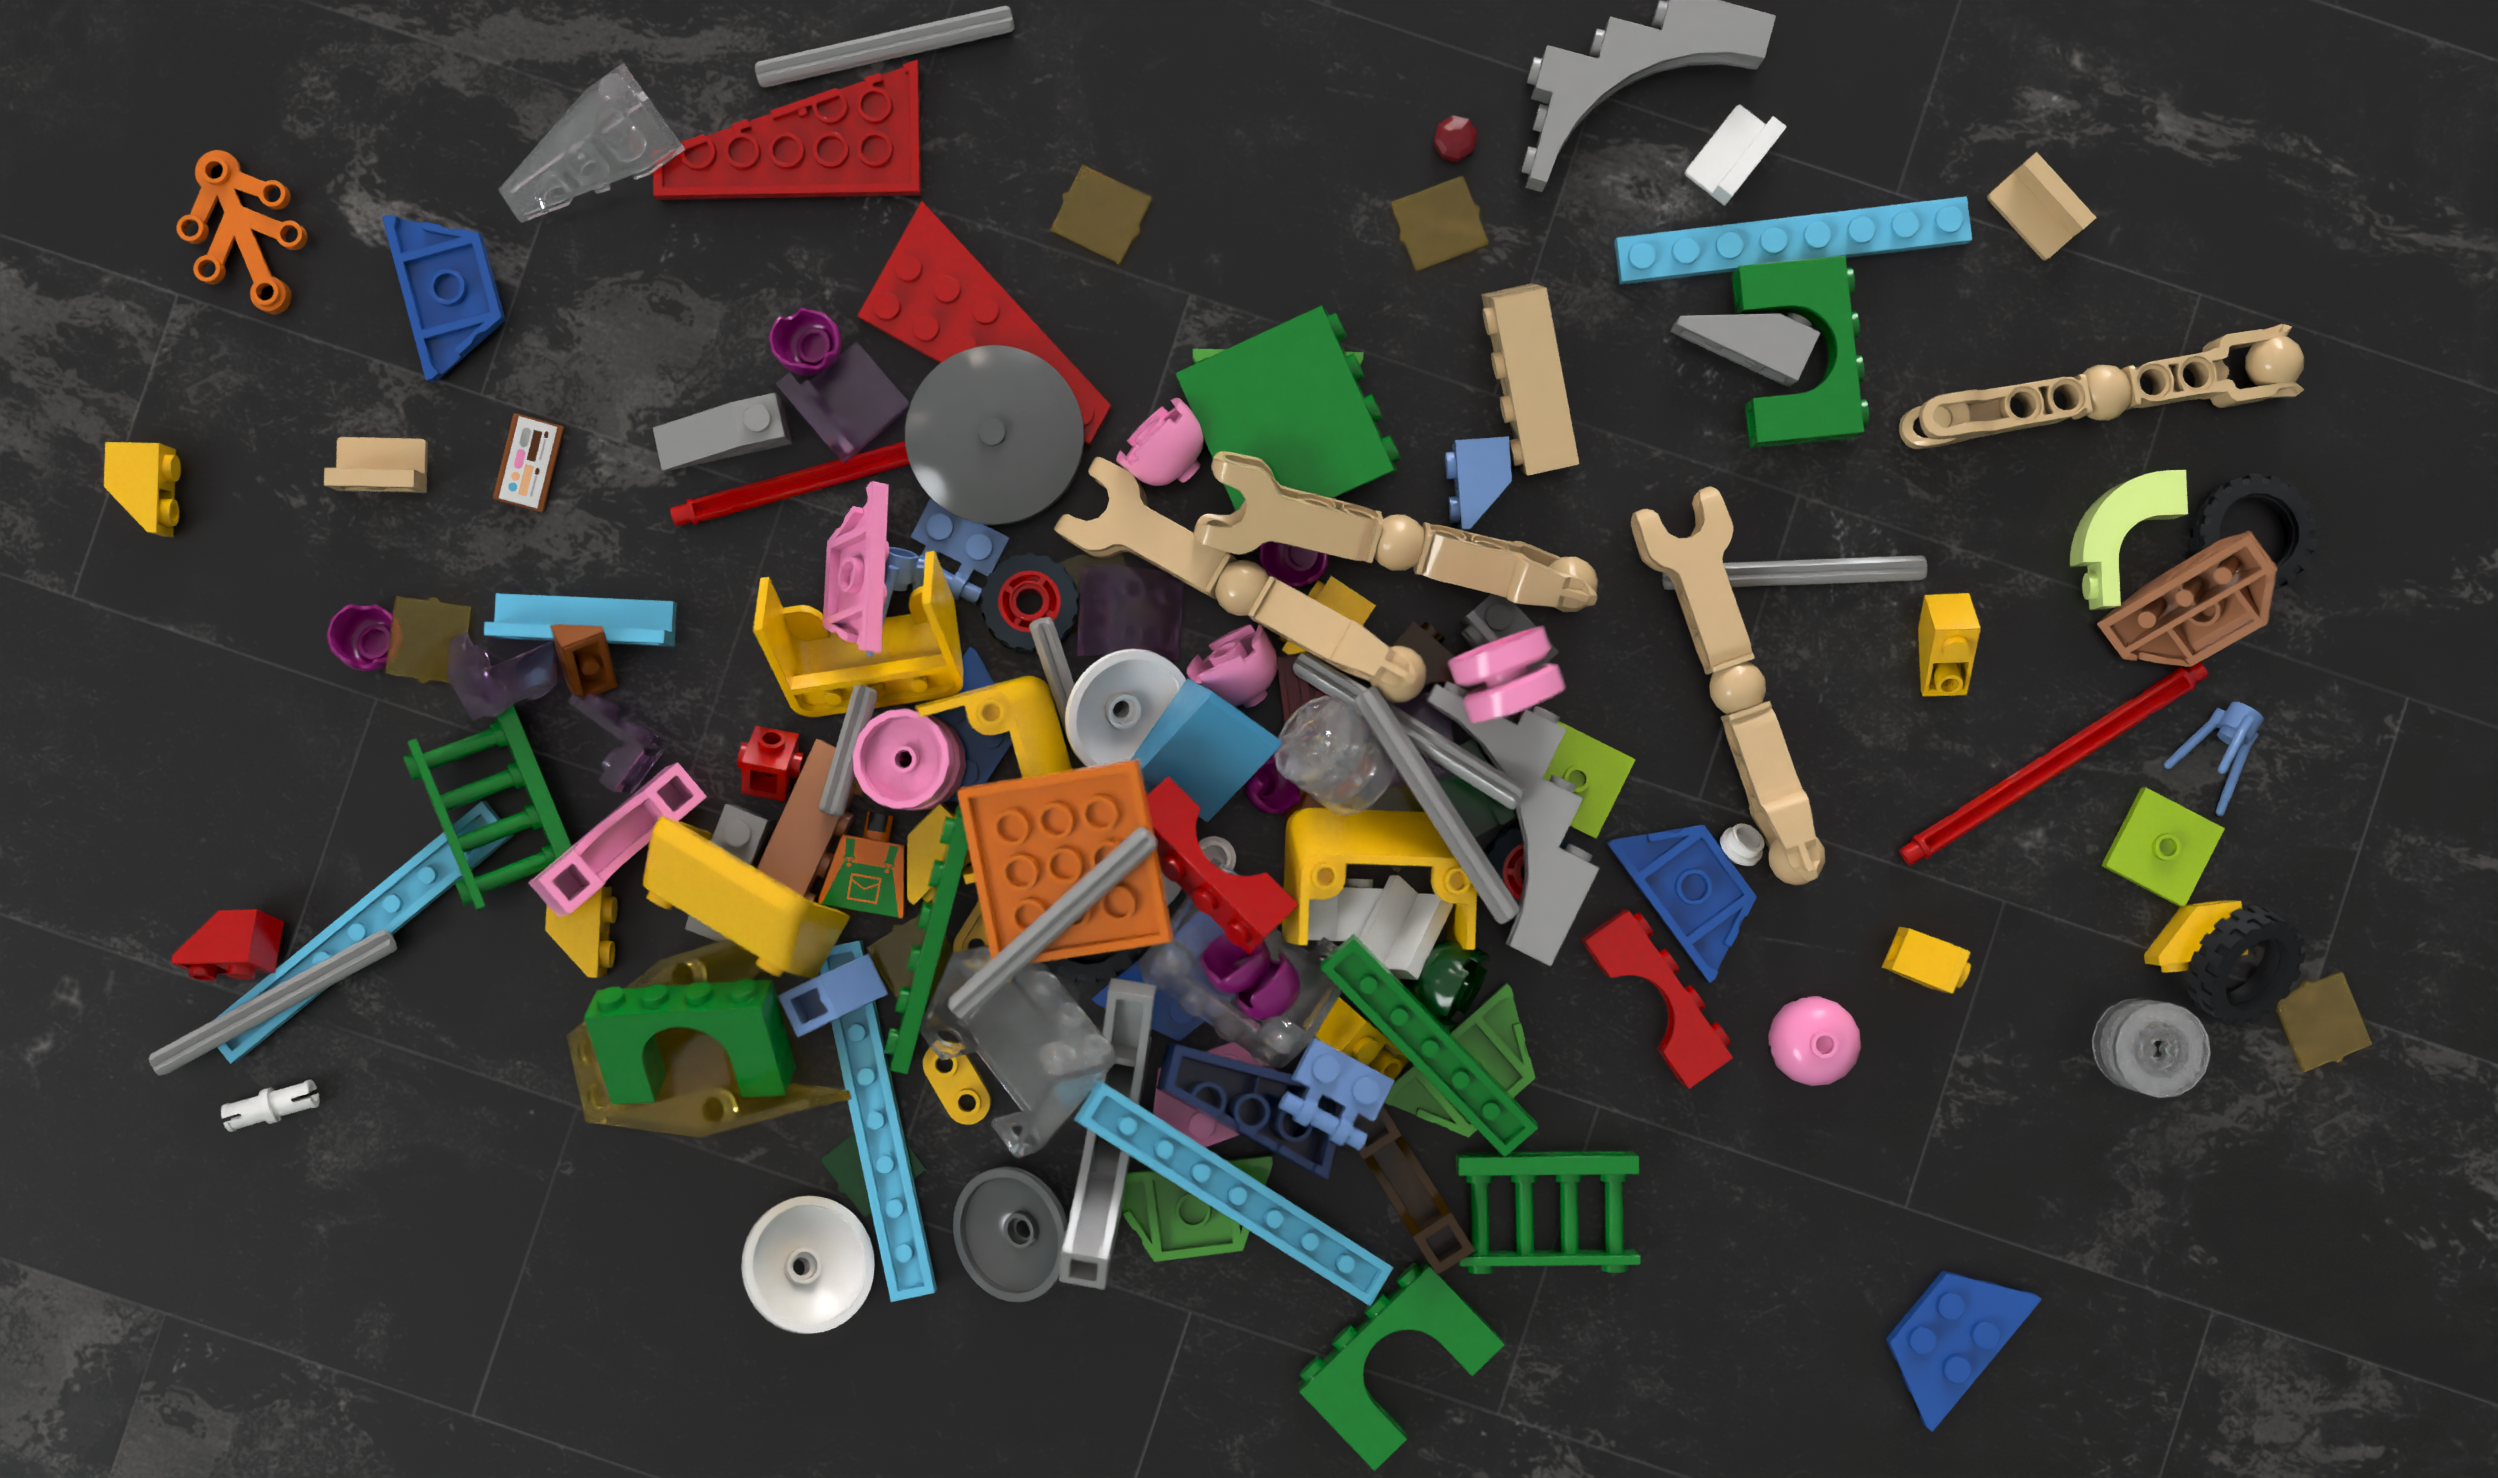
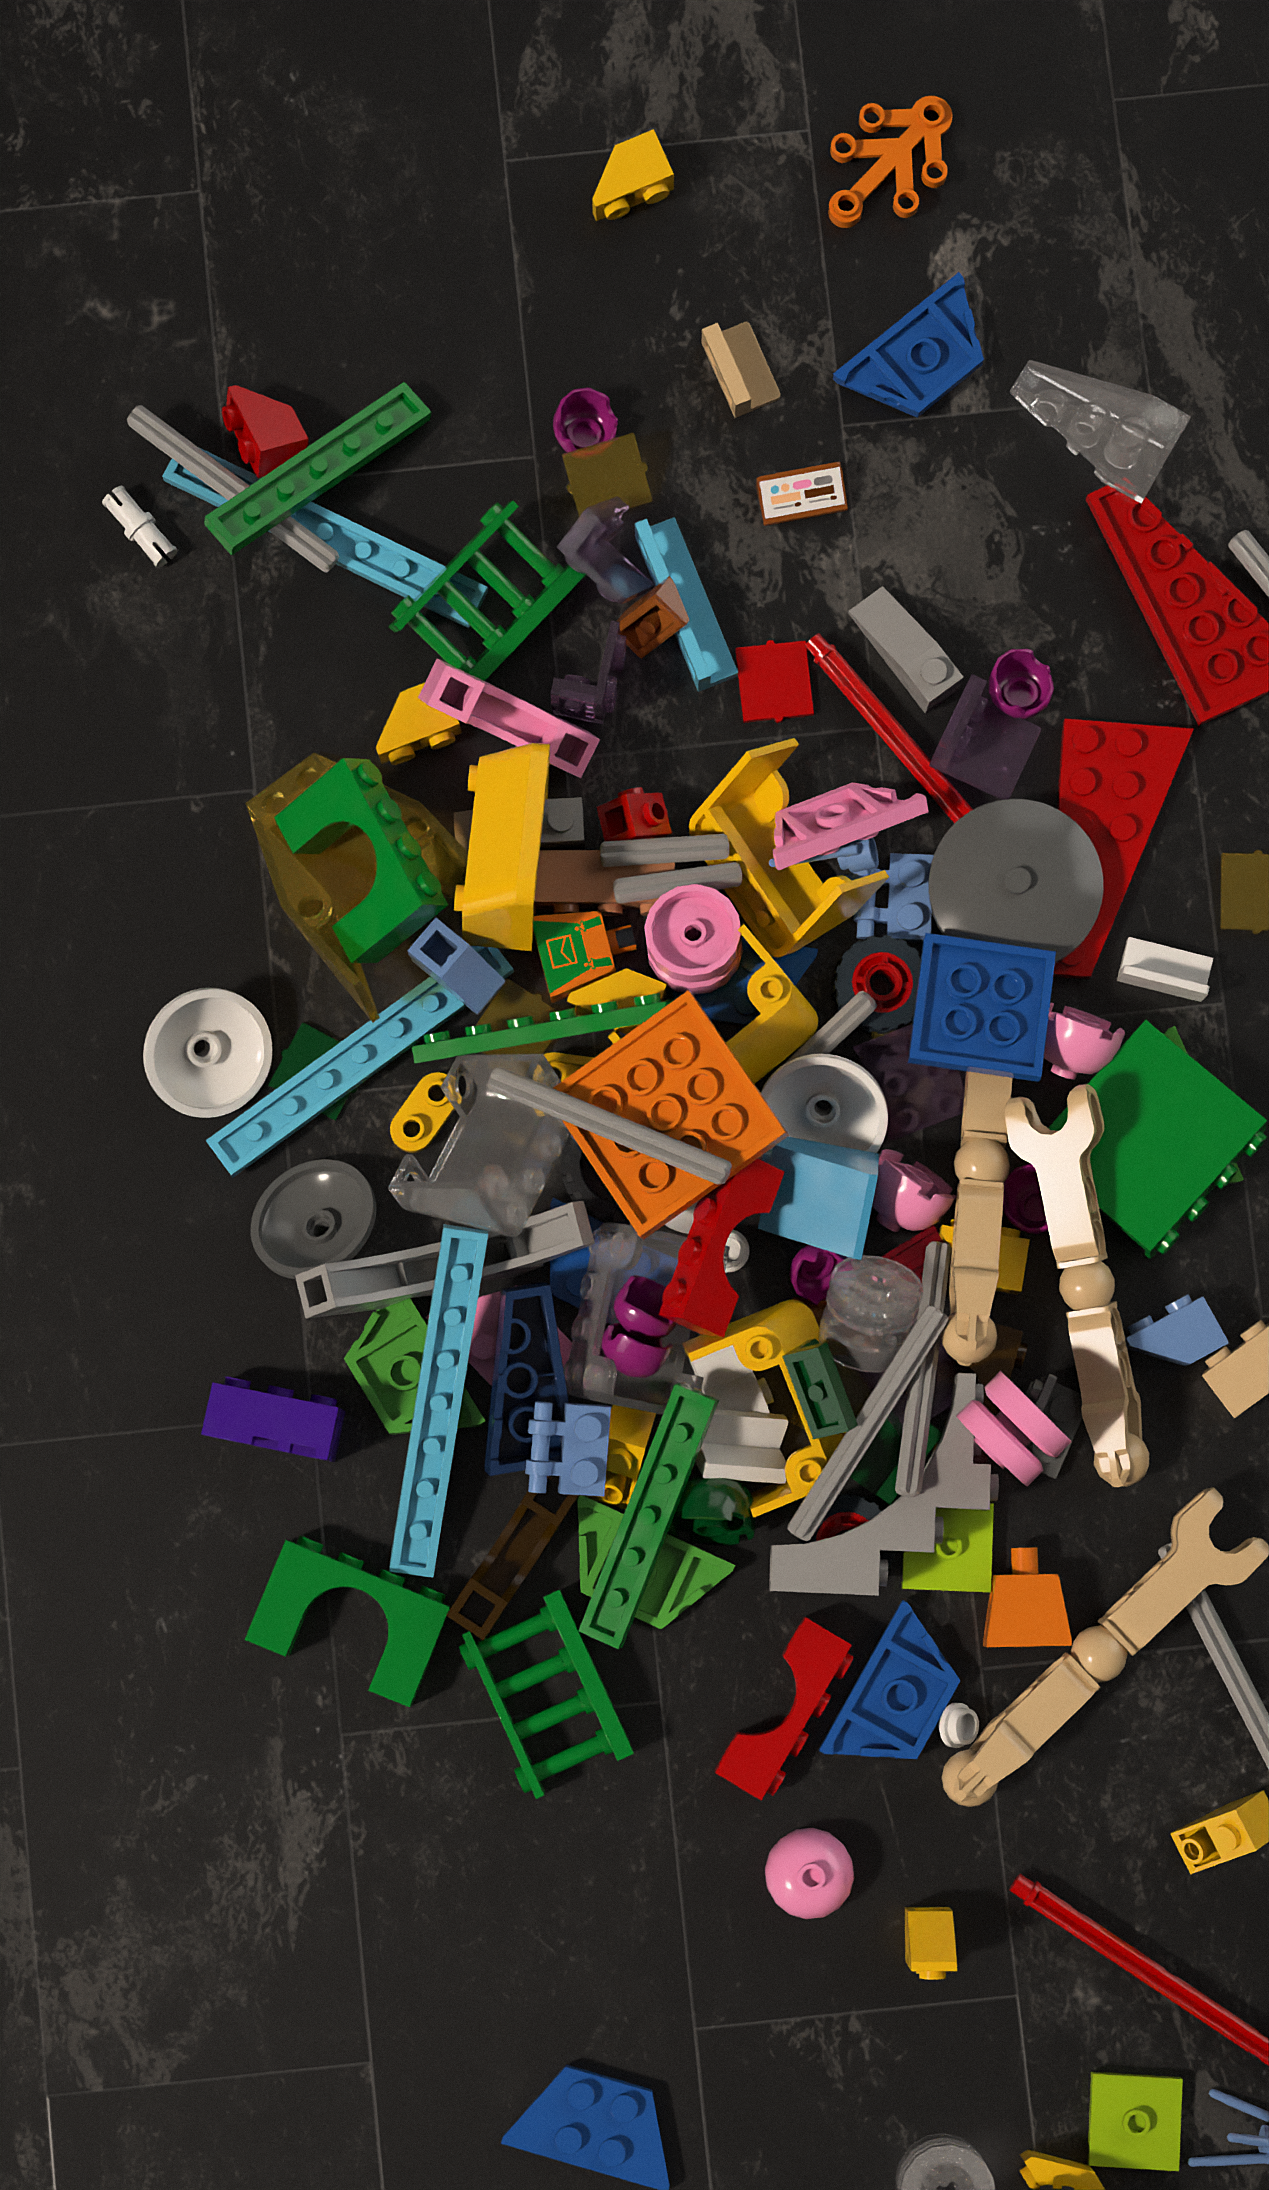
camera: 75 degrees right, 5 degrees down
none -> dark purple wedge [201,1376,346,1462]
none -> green plate [204,382,432,556]
none -> light grey axle [600,834,729,867]
none -> red piece [735,640,814,723]
none -> dark green panel [782,1338,858,1439]
none -> blue plate [908,933,1056,1082]
none -> orange torso [983,1547,1072,1647]
none -> white panel [1117,937,1213,1002]

